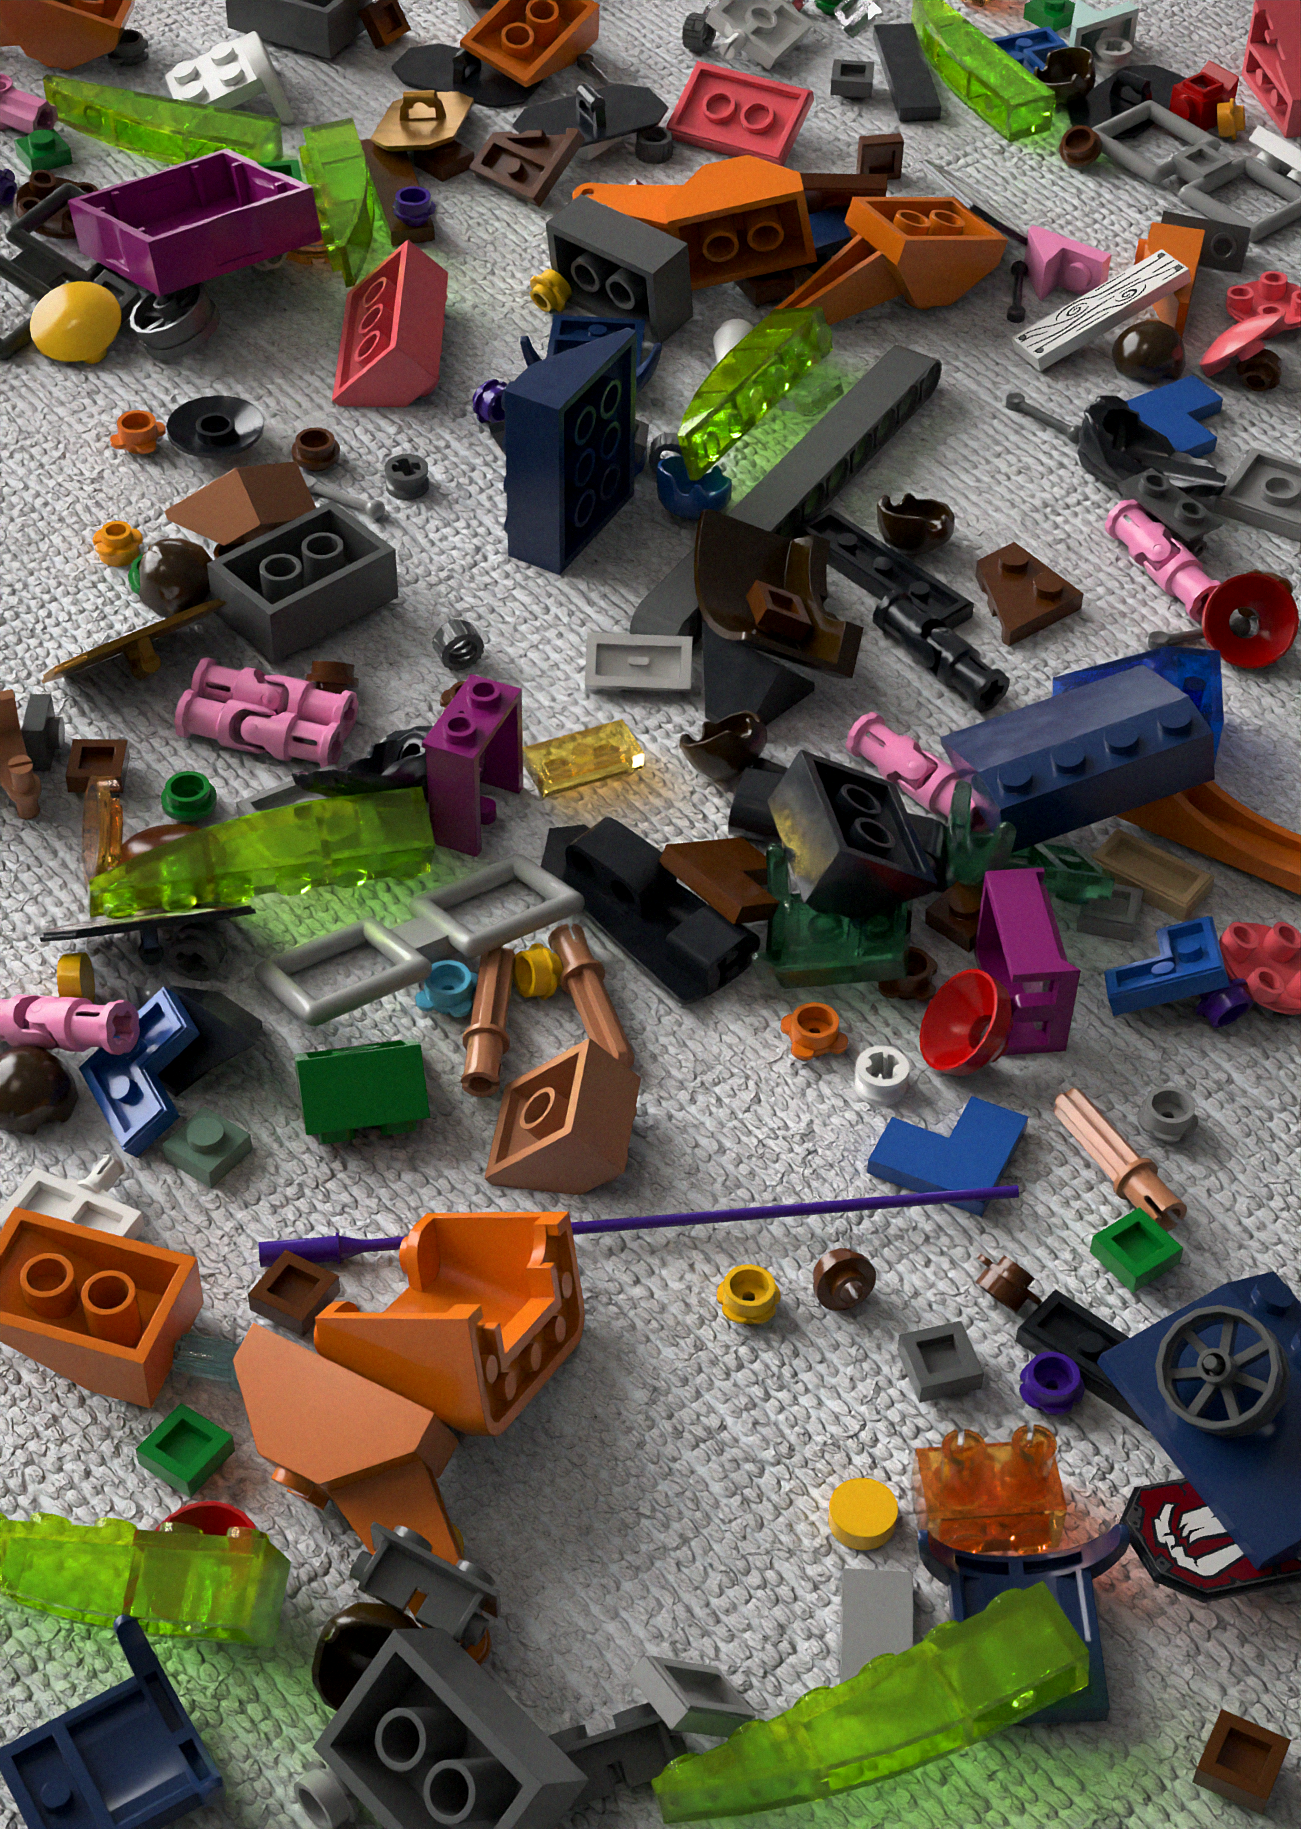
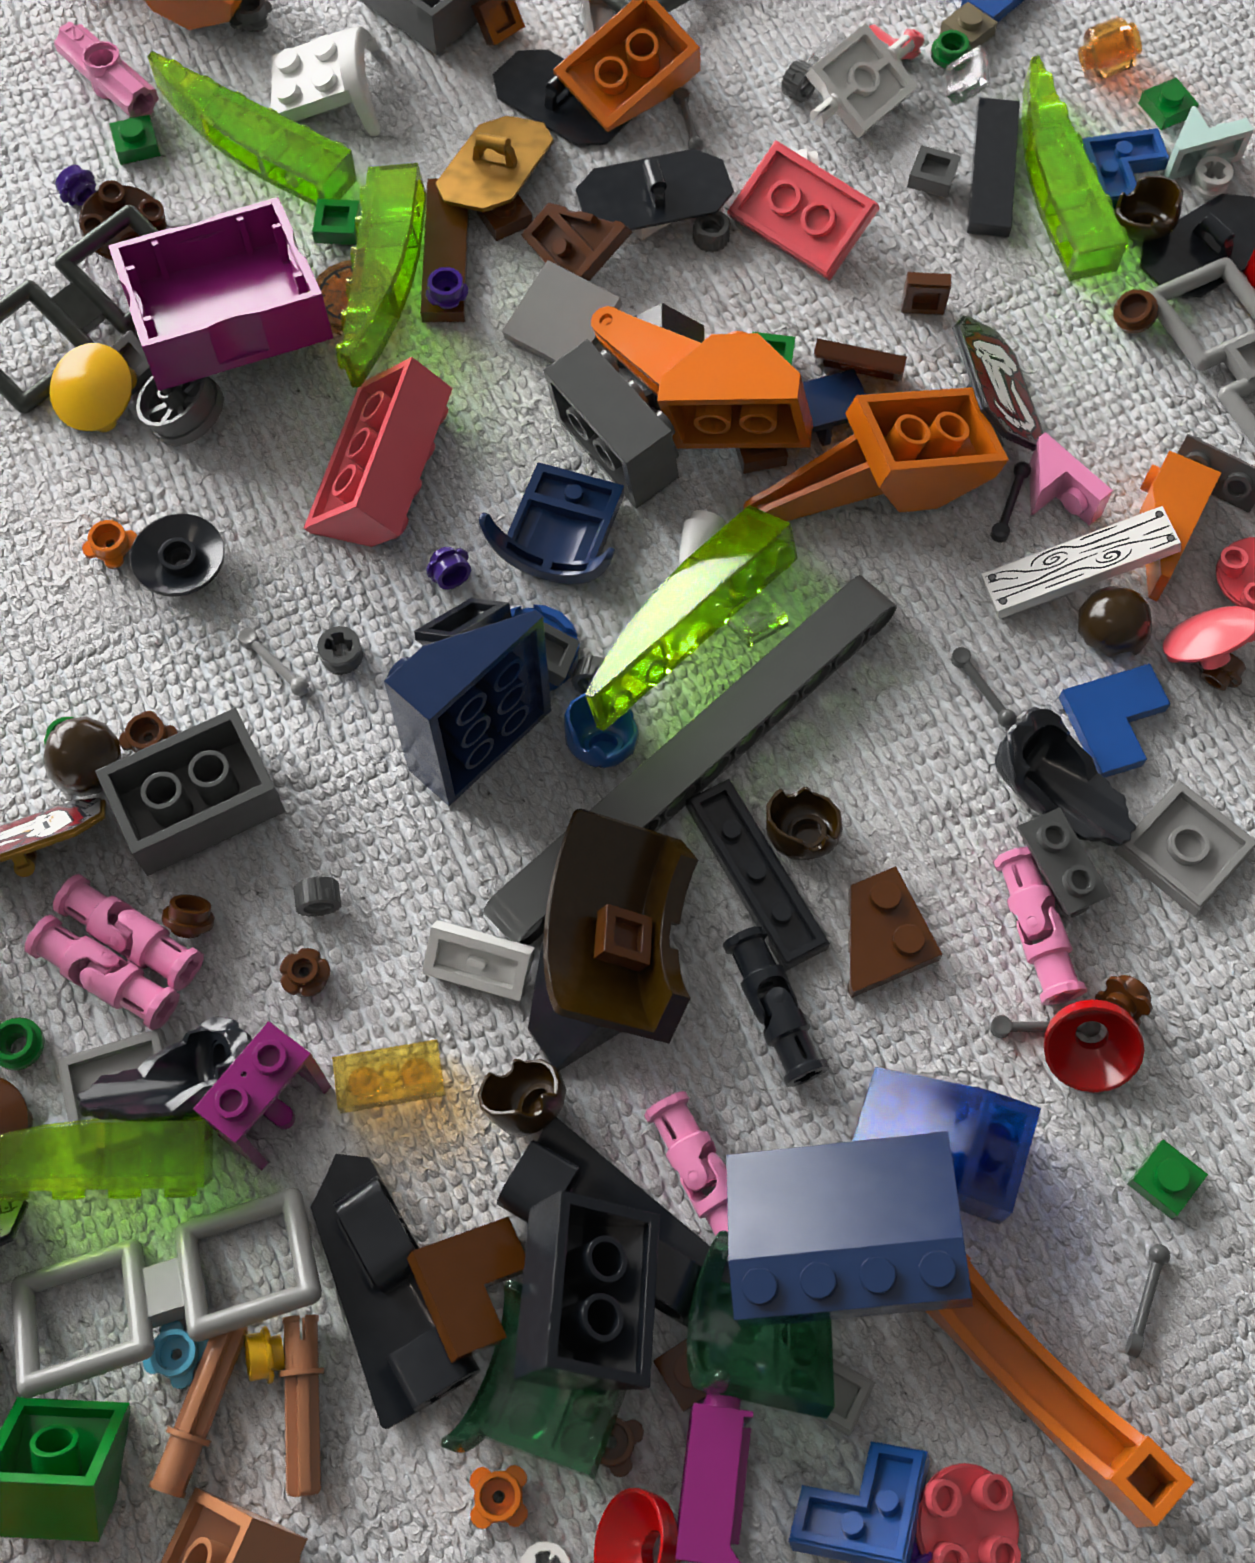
camera: 15 degrees right, 20 degrees up
light orange plate [92,521,143,567] -> none
nougat slope [164,461,316,546] -> none
reddish brown plate [291,427,340,472] -> none
yellow plate [530,269,572,312] -> none
tan tile [1086,828,1215,922] -> none
none -> light grey tile [502,260,622,363]

